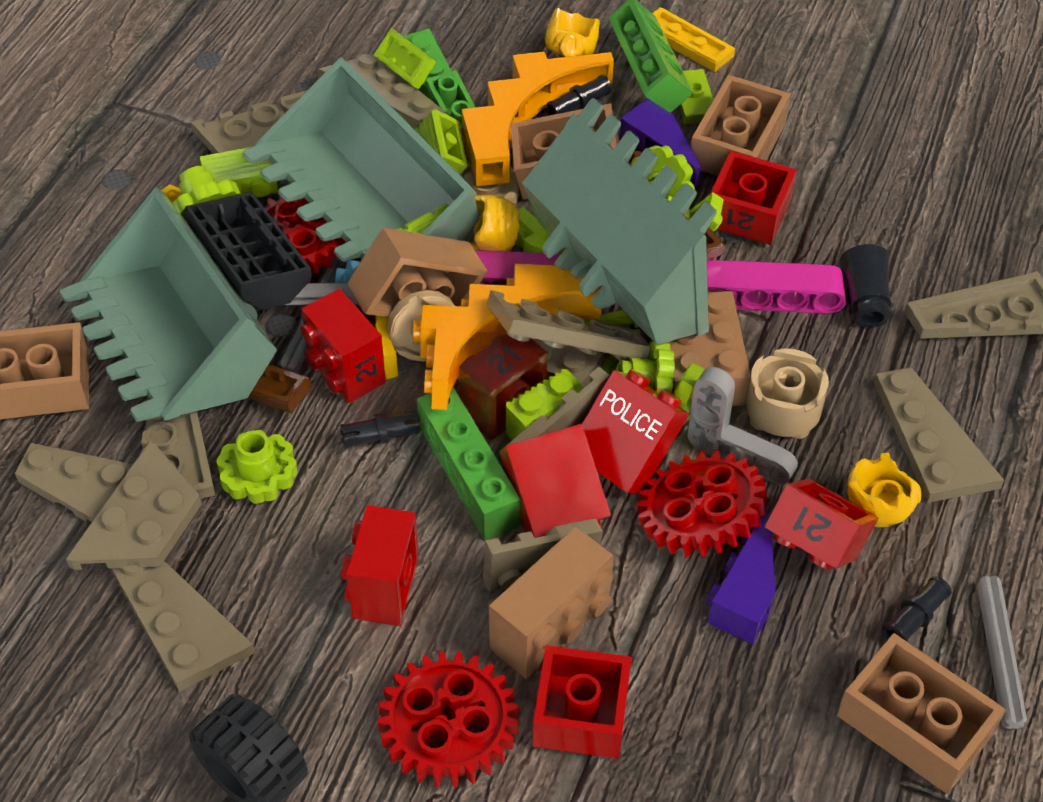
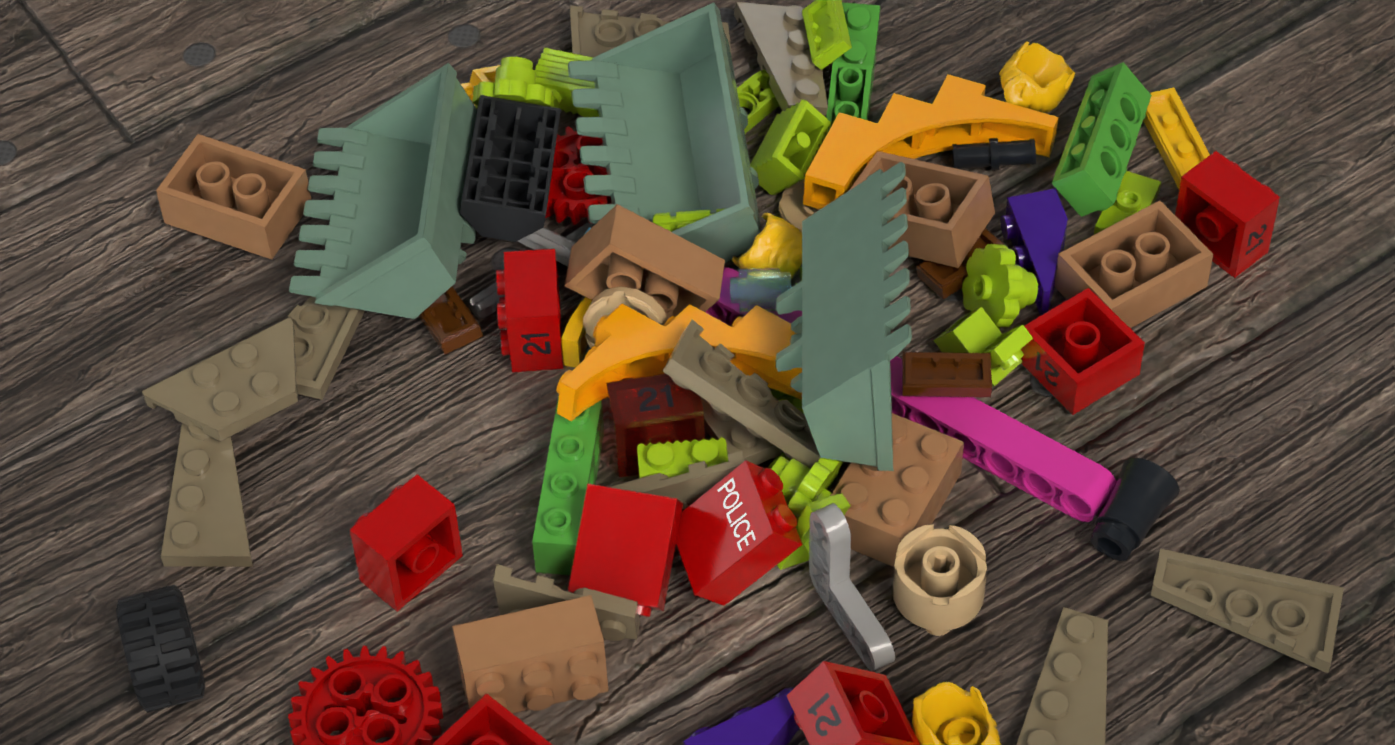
camera: 35 degrees right, 0 degrees up
dark tan wing [15,443,133,522] -> none
lime plant [217,430,298,504] -> none
black pin [340,409,421,449] -> none
red gear [637,451,769,558] -> none
none -> clear light blue brick [730,268,791,312]
none -> red brick [1175,151,1280,278]

